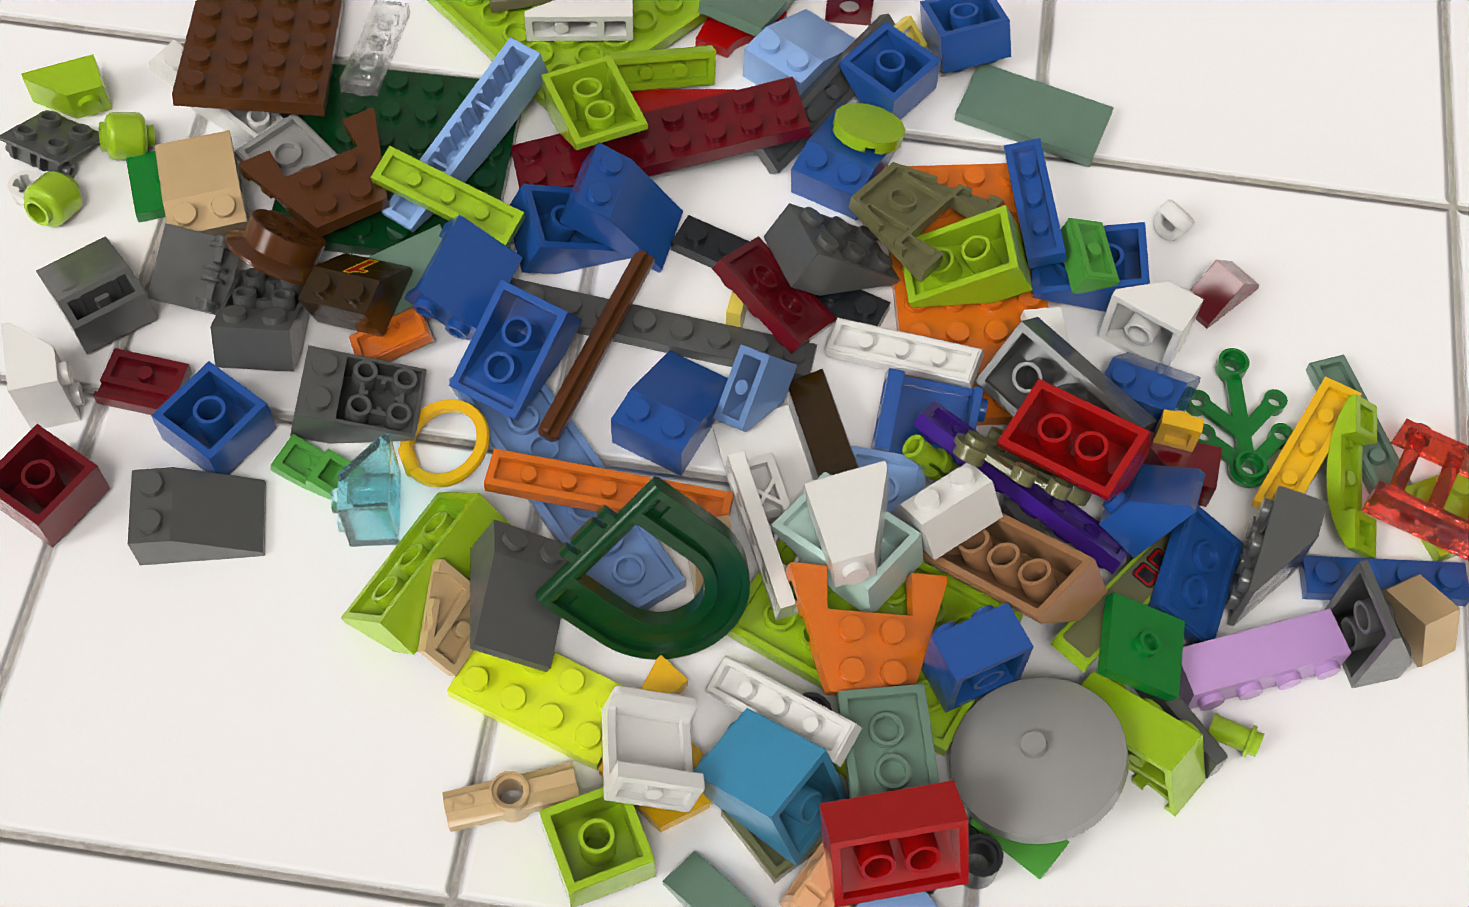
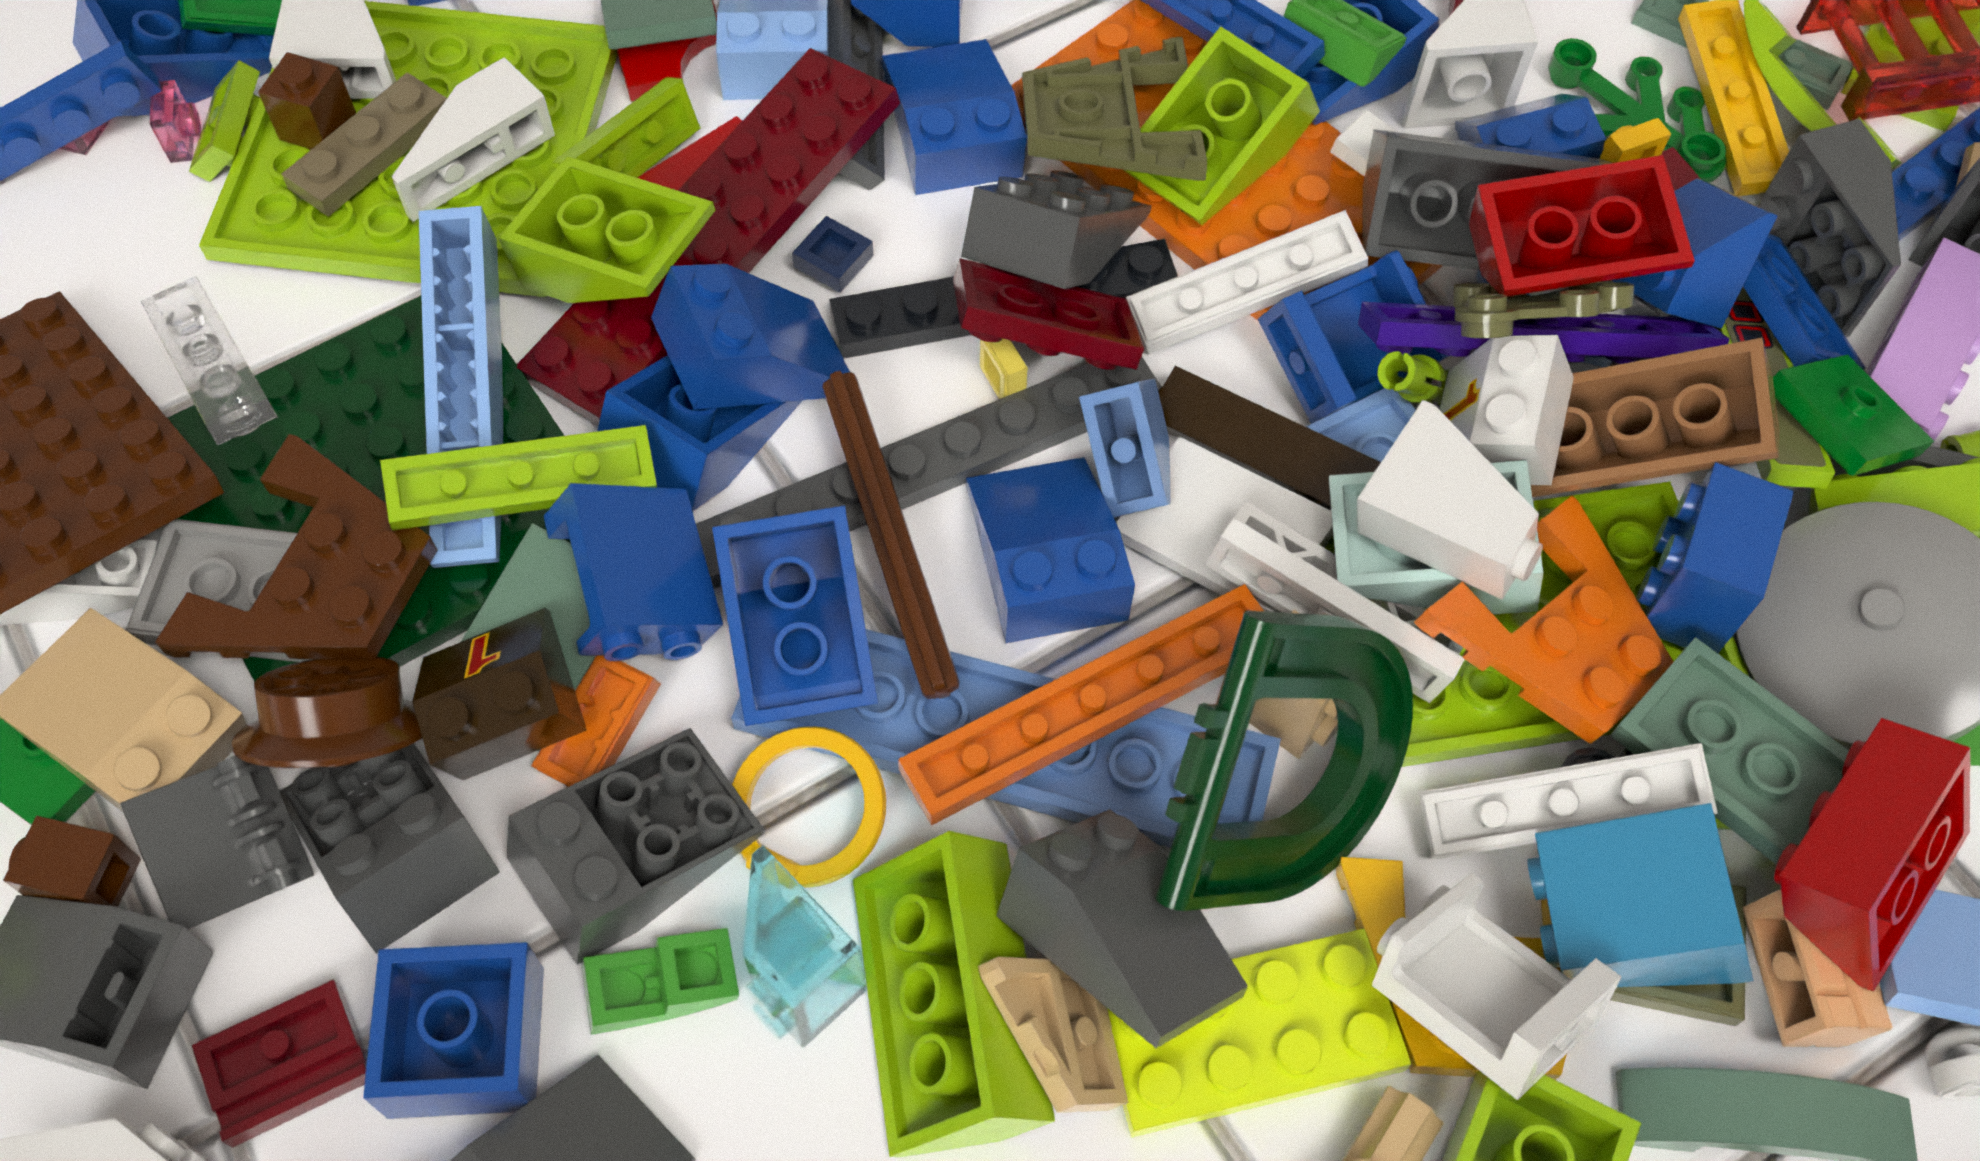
camera: 40 degrees left, 0 degrees up
lime tile [832,103,905,155] -> none
none -> reddish brown brick [3,815,141,907]
none -> dark blue plate [792,216,874,293]

